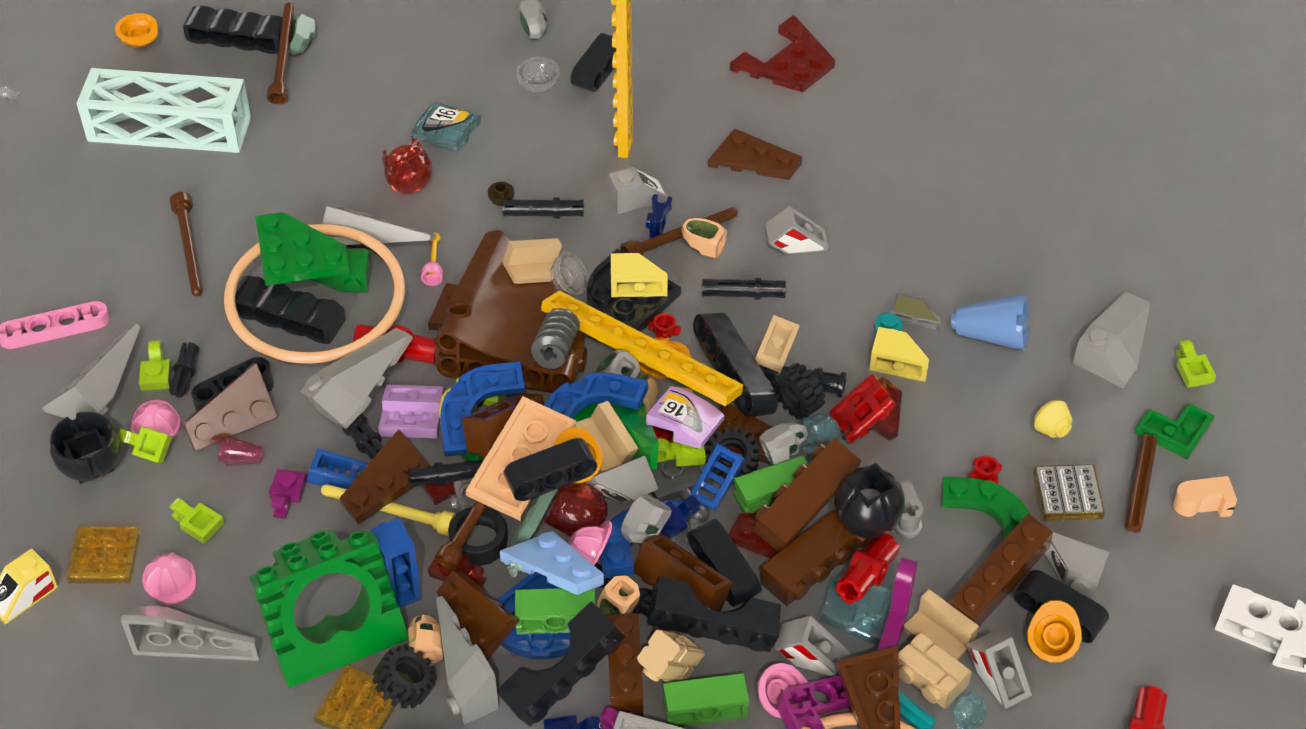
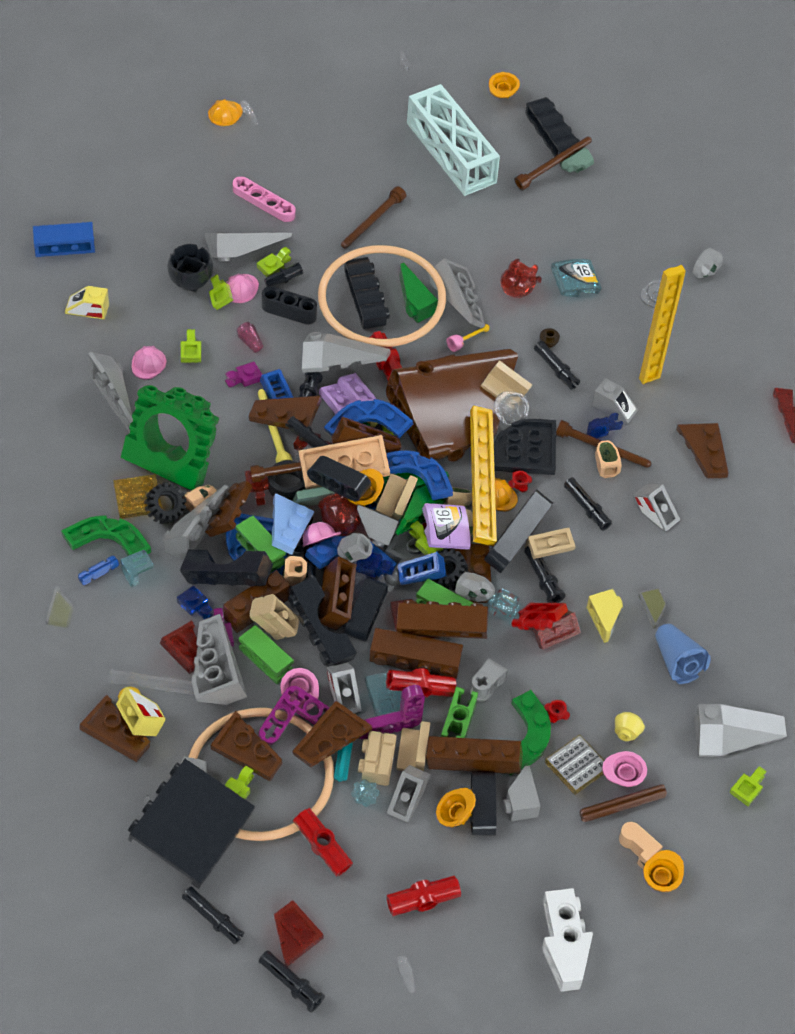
camera: 50 degrees right, 5 degrees up
clear yellow tile [66,527,140,584] -> none
wing [183,362,278,451] -> none
green plate [255,212,350,286] -> none
blue brick [370,518,421,608] -> none
dark grey piece [531,308,580,369] -> none
black beam [570,33,616,92] -> none
light grey rock [594,349,640,378] -> none
light yellow slope [611,253,668,297] -> none
black tyre [773,363,826,420] -> none
black piece [834,463,905,538] -> none
teal plate [874,313,903,331] -> none
green tile [1135,403,1215,460] -> none
none -> bright green piece [441,687,478,738]
none -> bright pink piece [602,751,647,788]
none -> light orange piece [643,850,684,892]

